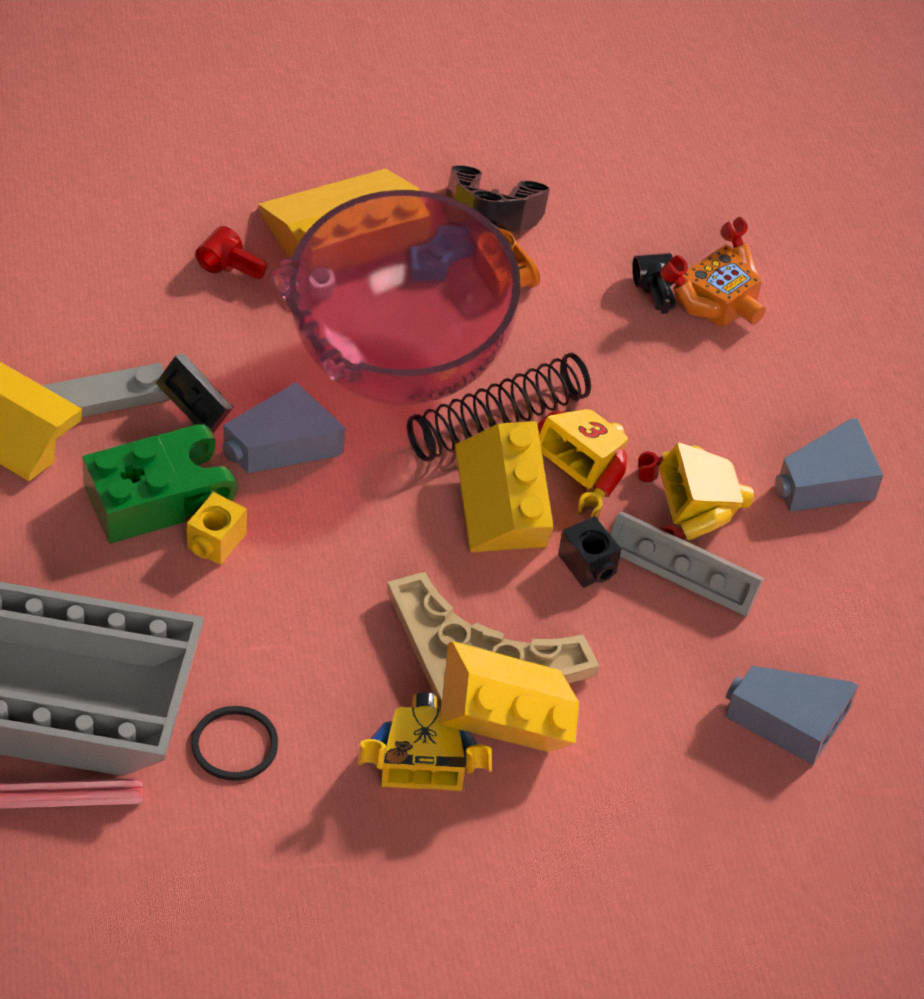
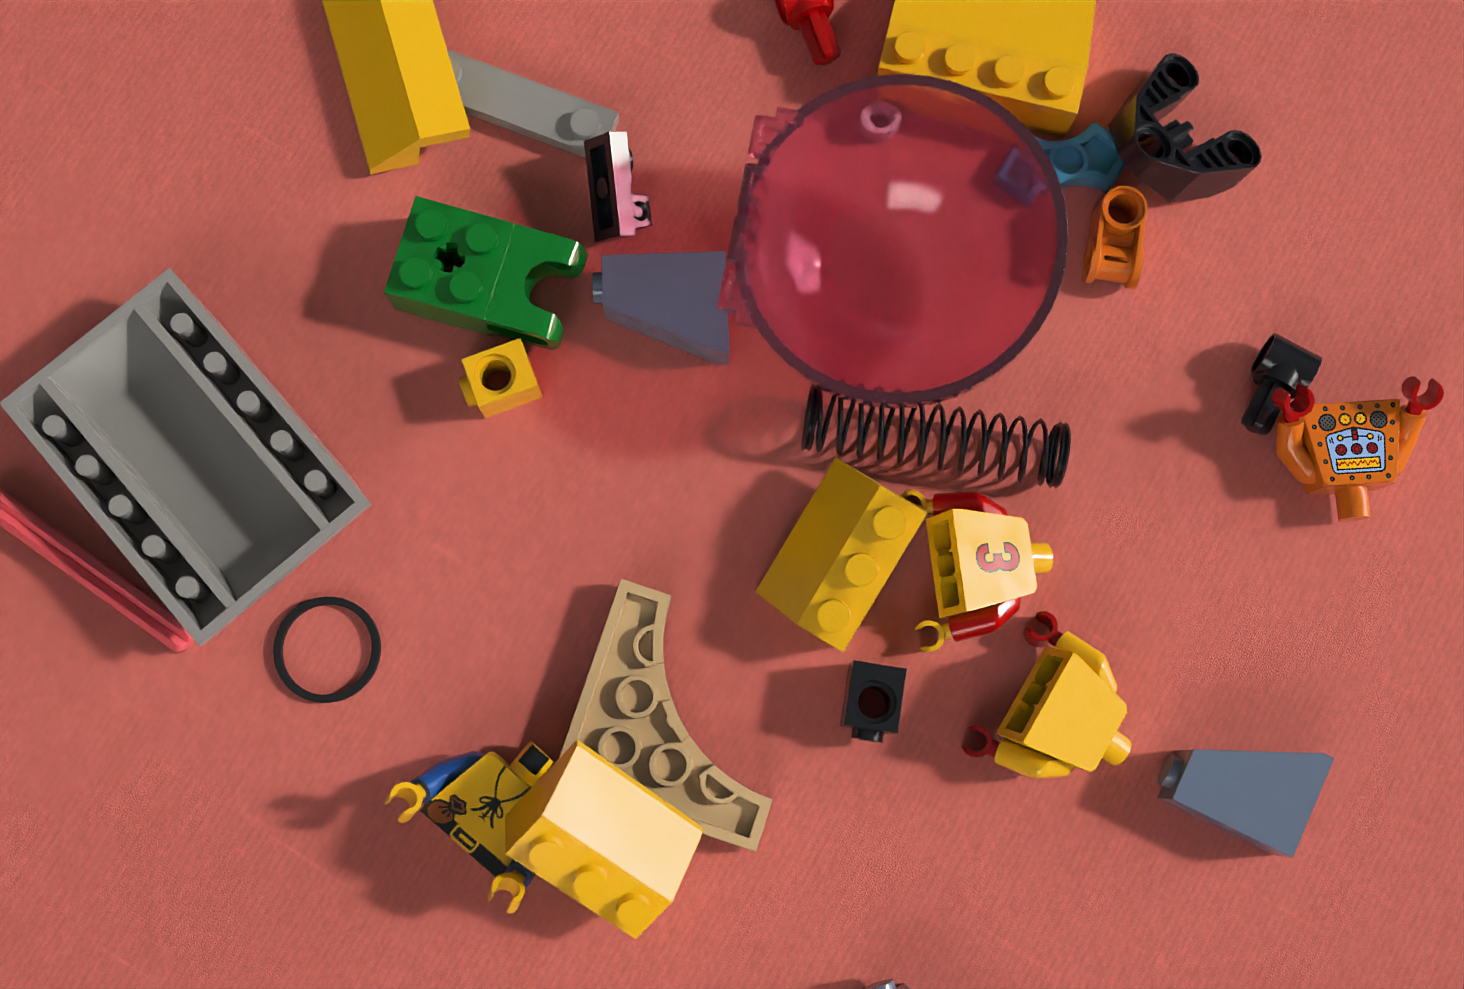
camera: 40 degrees right, 30 degrees up
light grey plate [610,512,765,616] -> none

